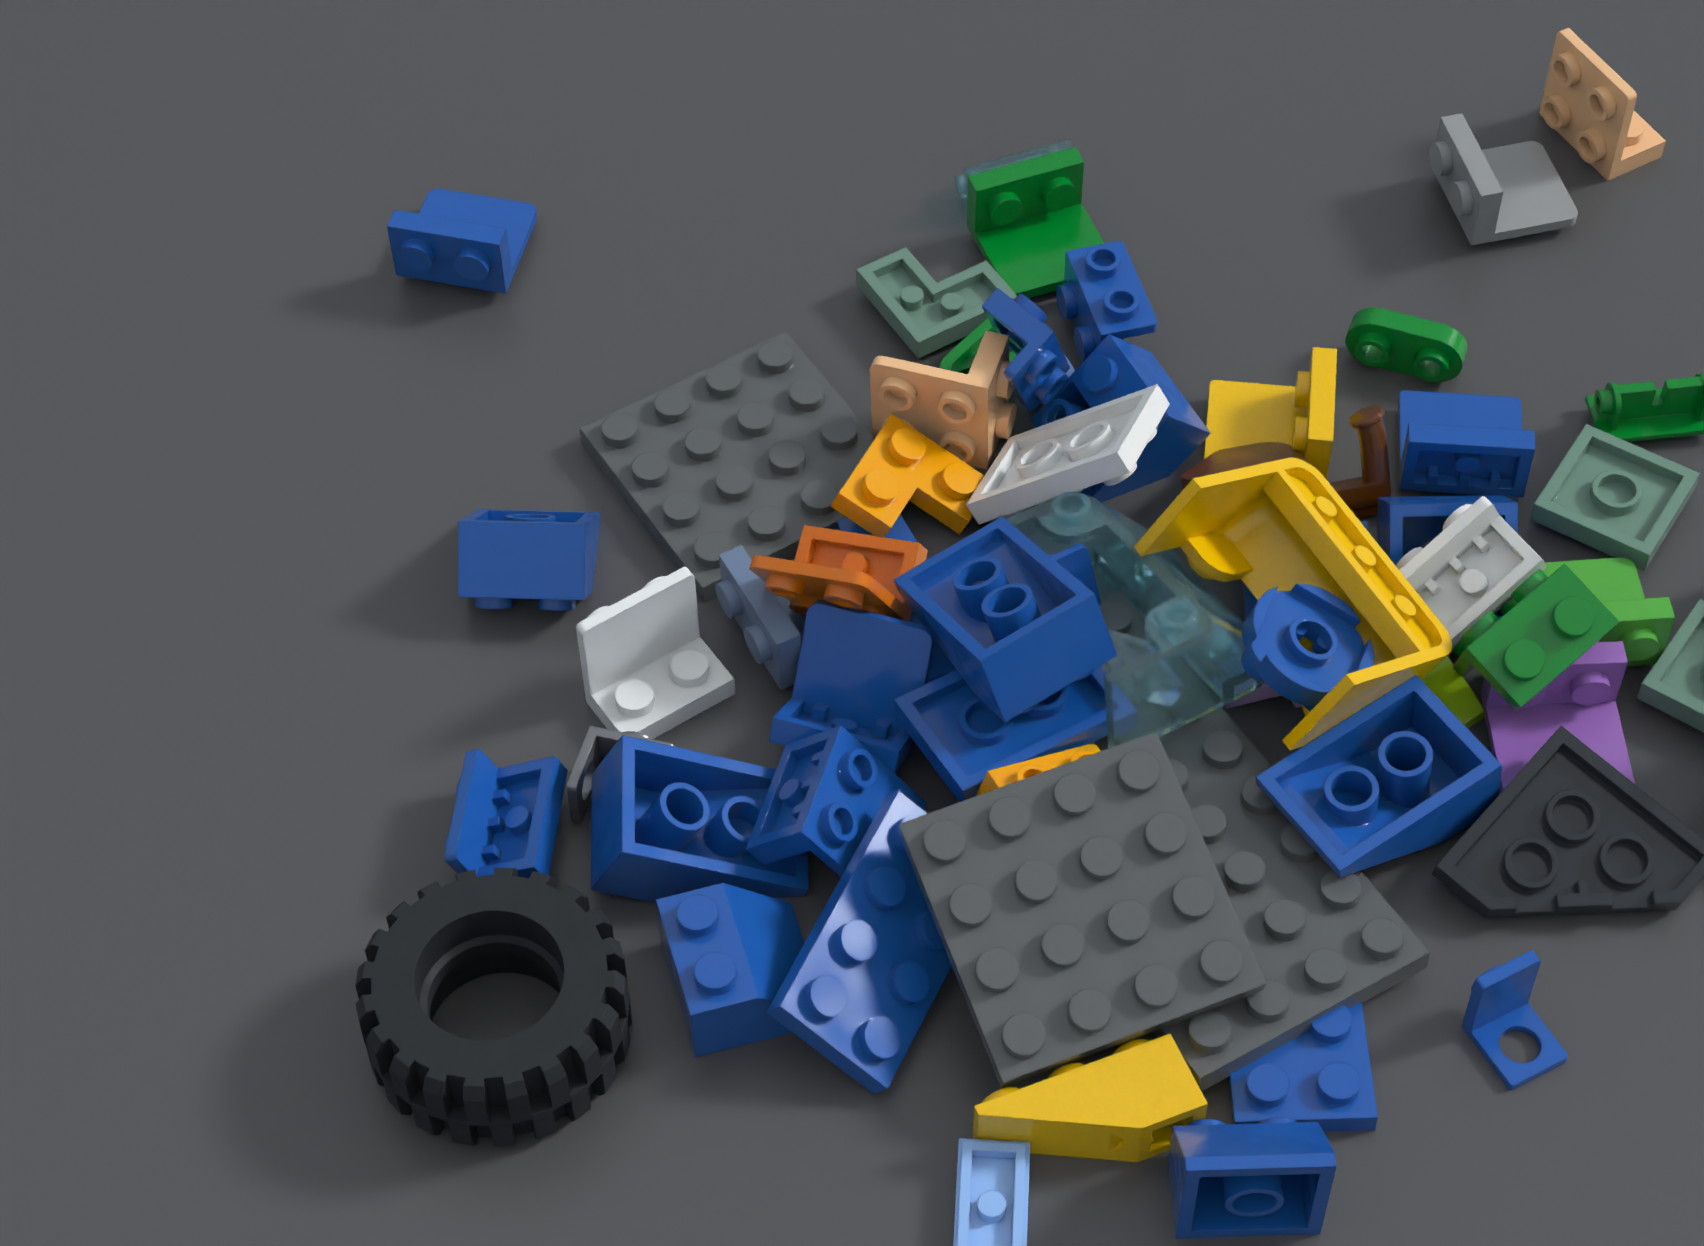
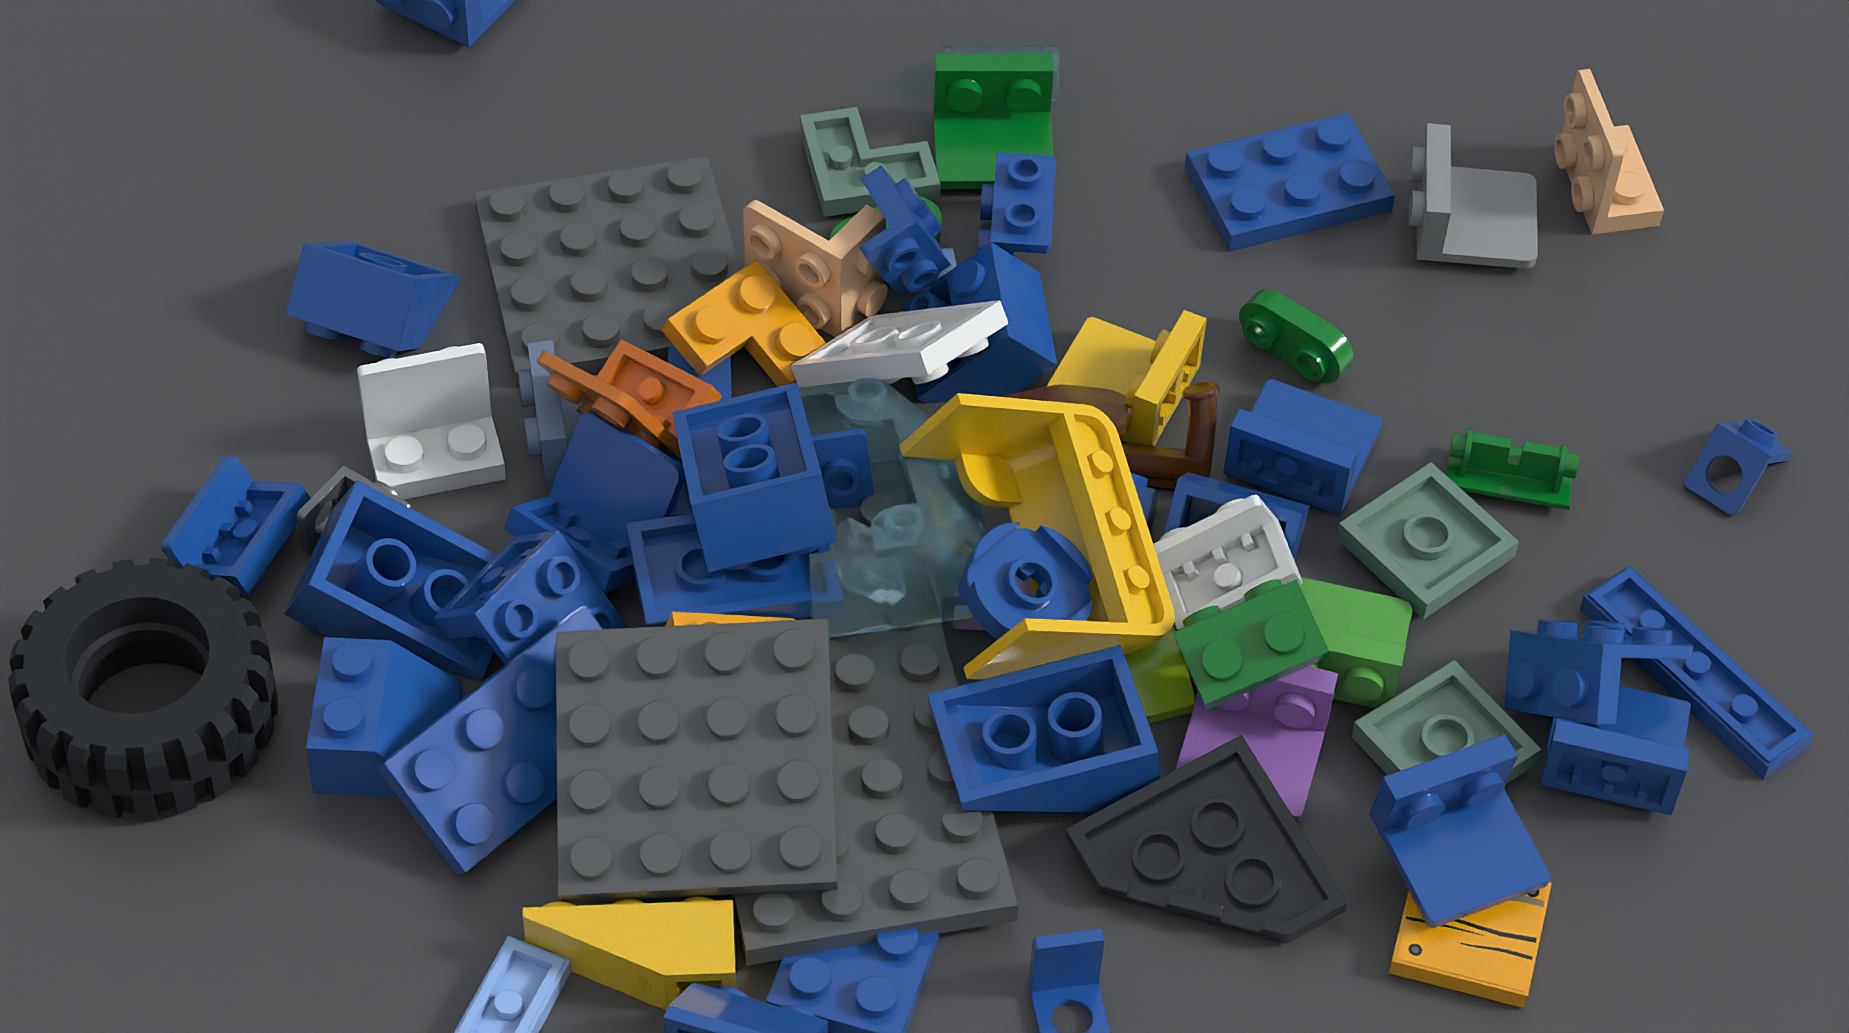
camera: 15 degrees right, 0 degrees up
none -> blue plate [1184,113,1395,251]

